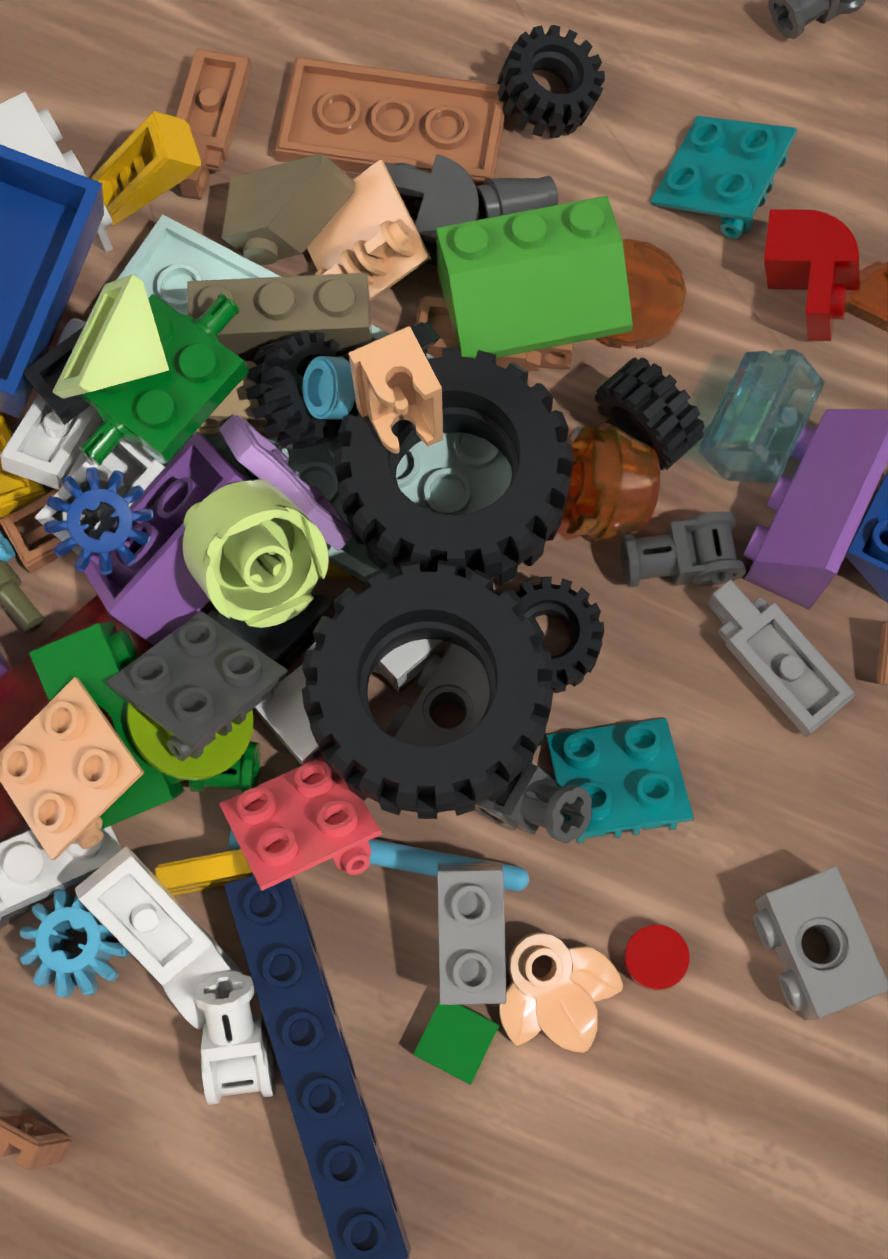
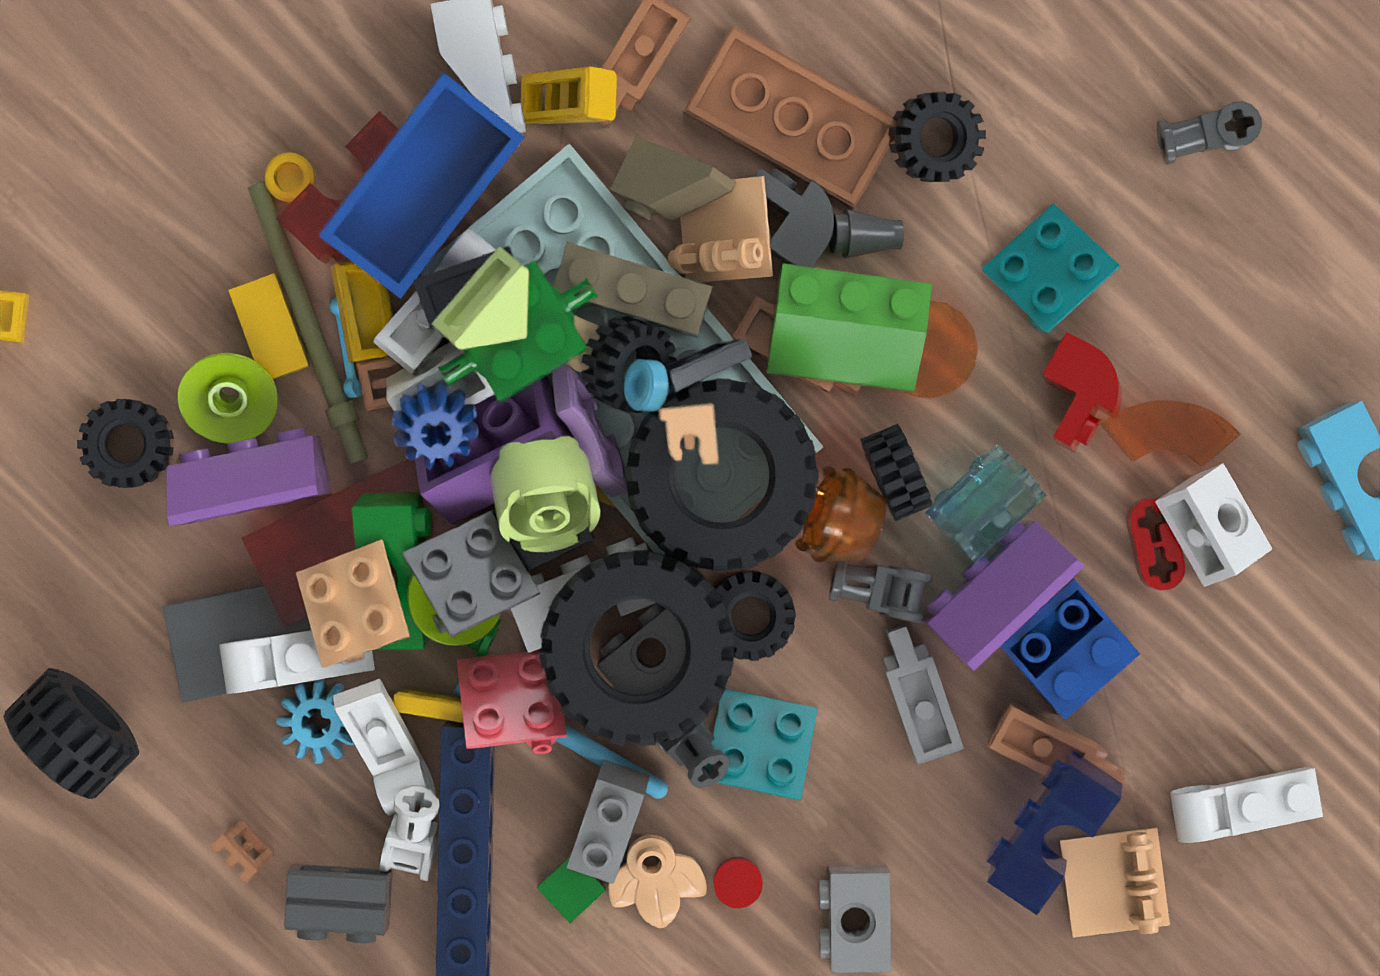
camera: 15 degrees right, 15 degrees up
none -> dark grey brick [284,864,392,943]

